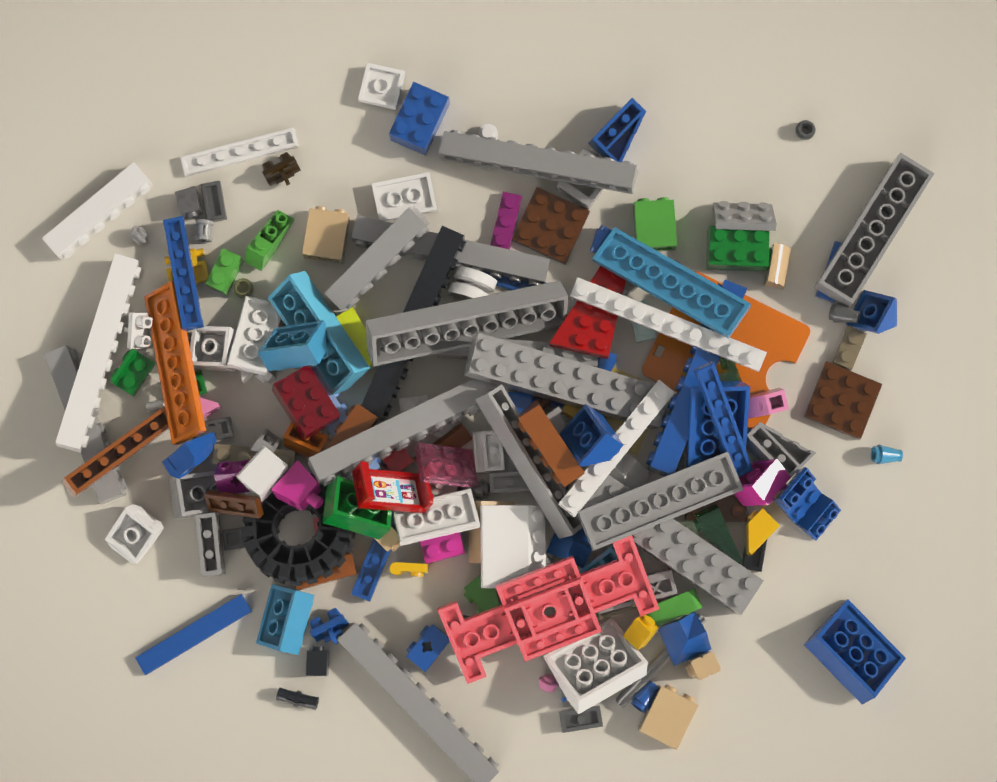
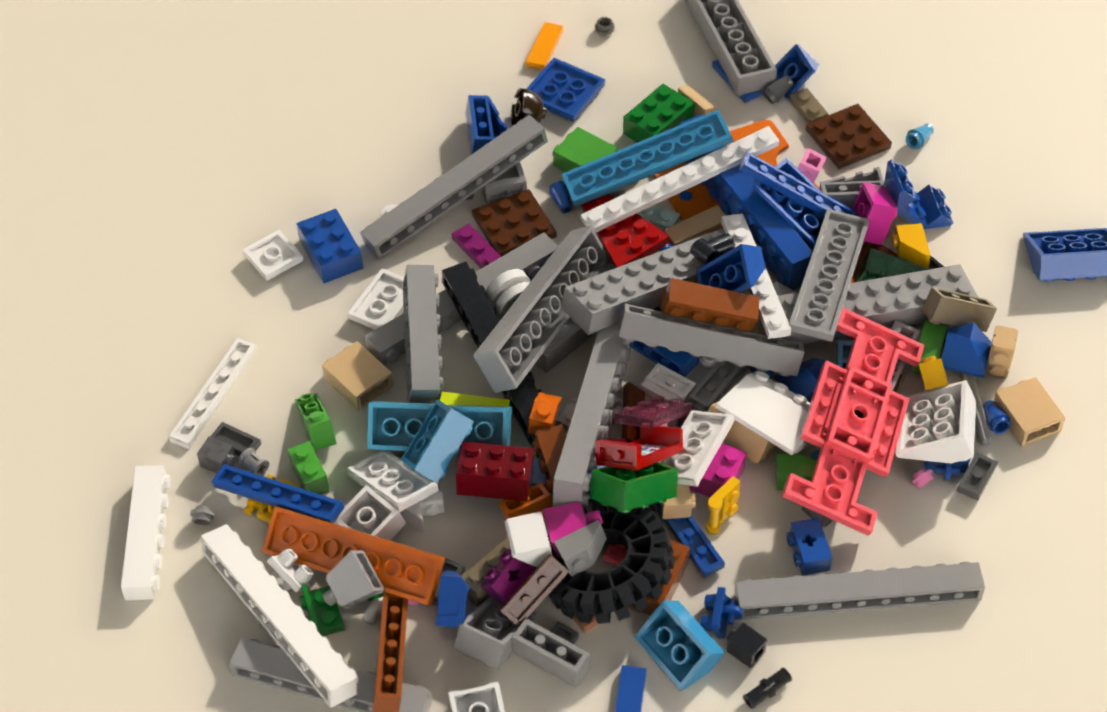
camera: 50 degrees left, 30 degrees down
olive plate [234,278,254,298] -> none
light grey slope [250,429,282,453] -> none
dark brown hips [262,152,301,186] -> none
light grey plate [712,201,777,231] -> none
none -> light grey torso [323,550,385,607]
none -> dark brown cylinder [511,88,547,125]
none -> light orange tile [526,22,563,70]
none -> blue plate [527,58,605,122]
none -> orange slope [528,392,562,434]
none -> light grey slope [554,520,607,576]
none -> tan tile [663,205,726,246]
none -> black piece [690,233,736,265]
none -> dark tan brick [921,287,997,332]

